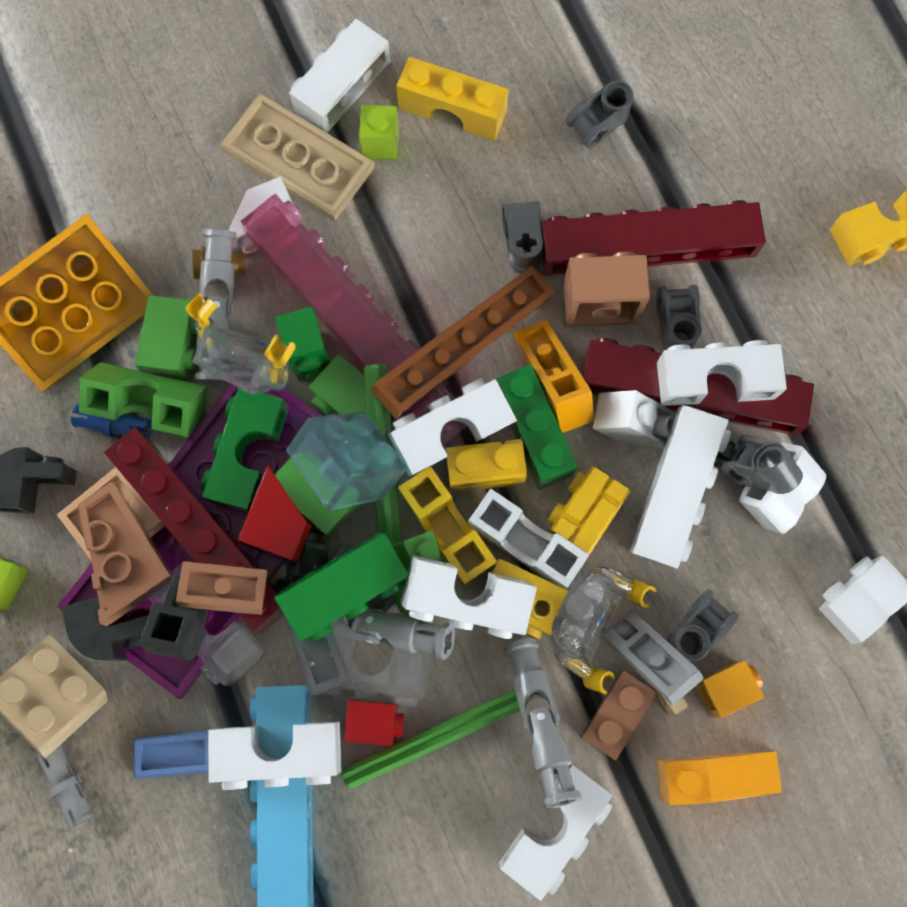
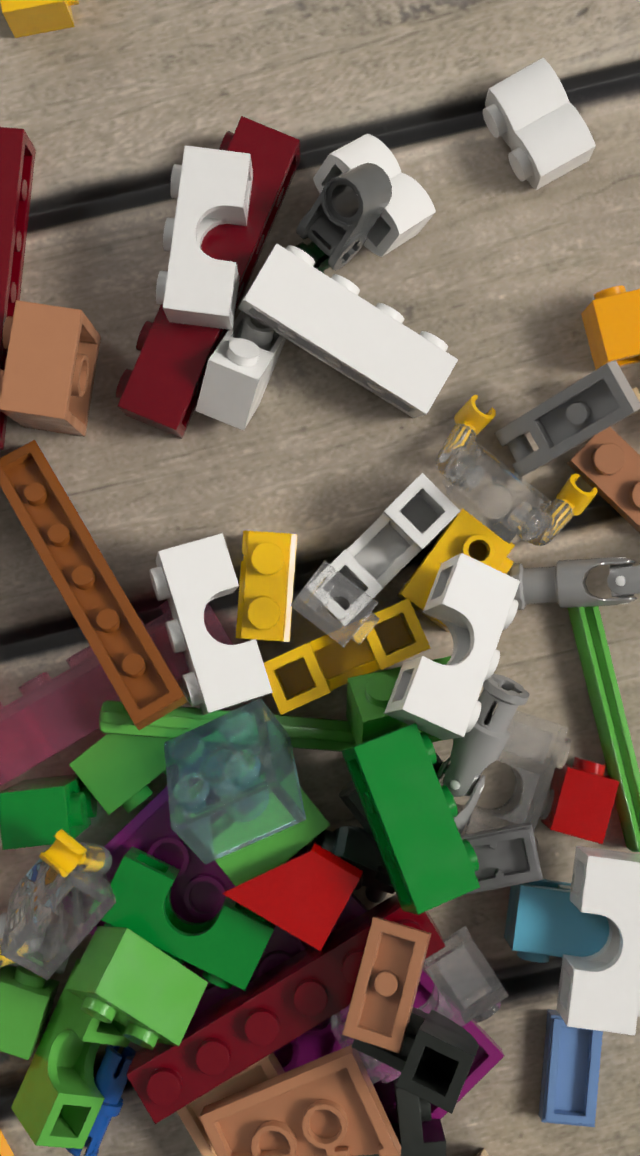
camera: 85 degrees left, 10 degrees up
green brick [496,364,577,490] -> none
light orange slope [514,320,595,433] -> none
yellow brick [547,466,631,555] -> none
dark grey piece [656,284,702,350] -> none
dark grey piece [667,589,739,662] -> none
none -> bright green brick [66,926,208,1050]
none -> clear brick [290,561,380,647]

